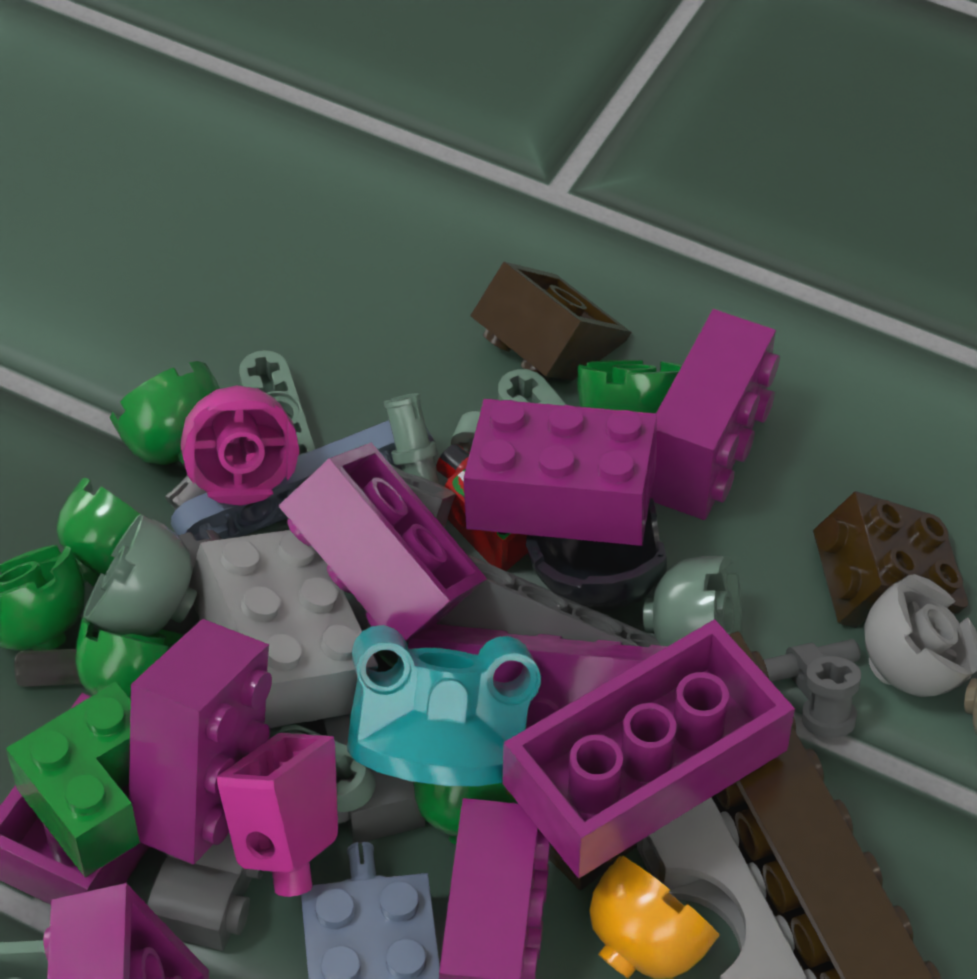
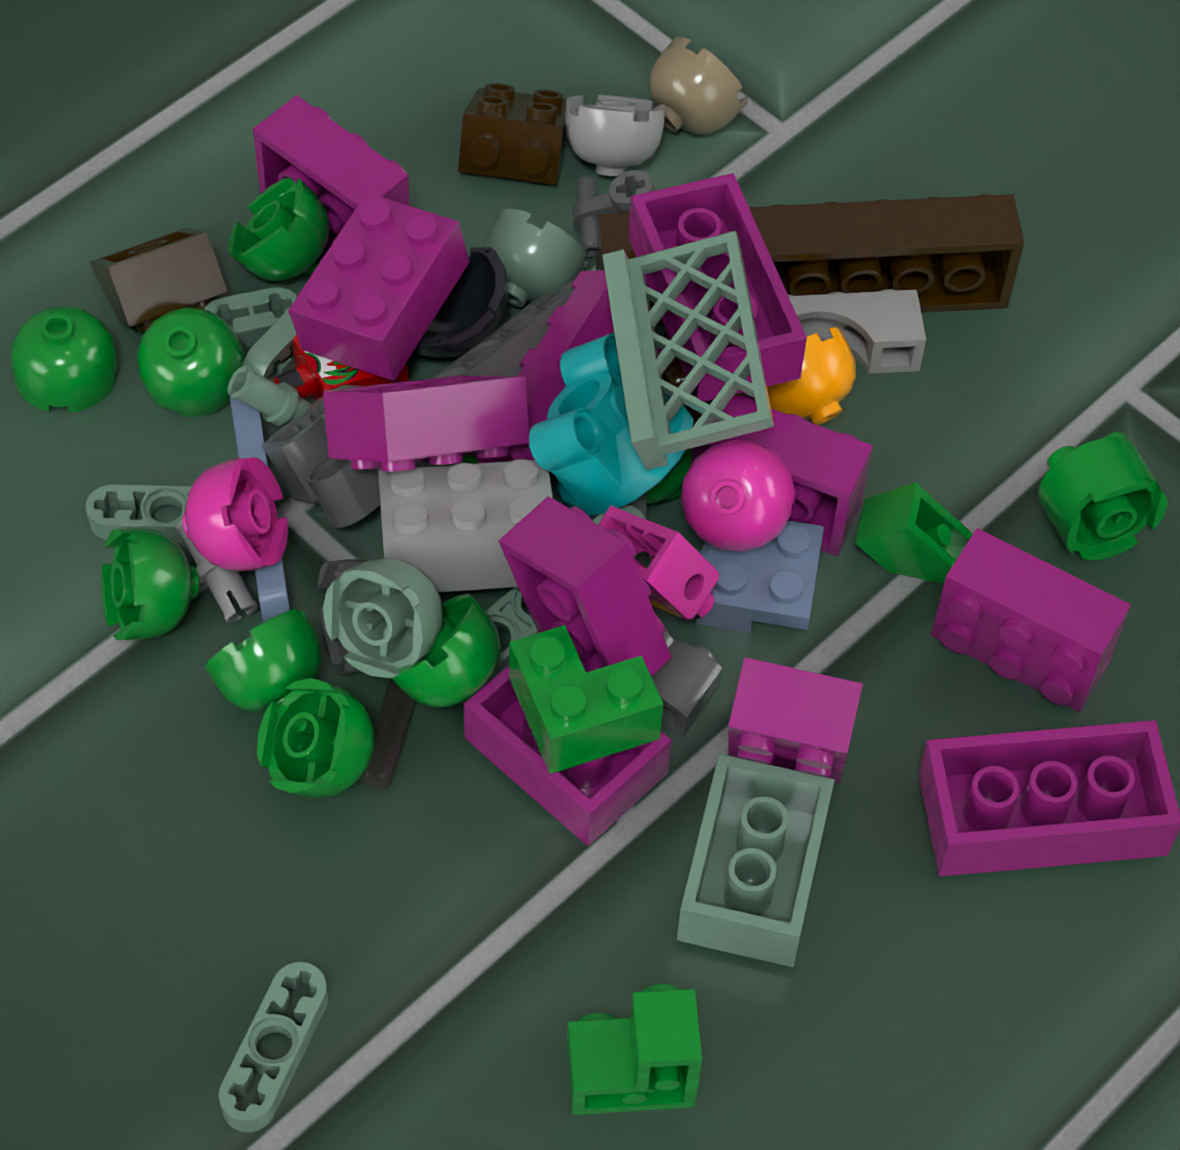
camera: 75 degrees left, 5 degrees up
none -> green cylinder [11,306,119,413]
none -> green cylinder [137,307,245,418]
none -> sand green fence [602,231,774,470]
none -> dark pink cylinder [681,440,796,552]

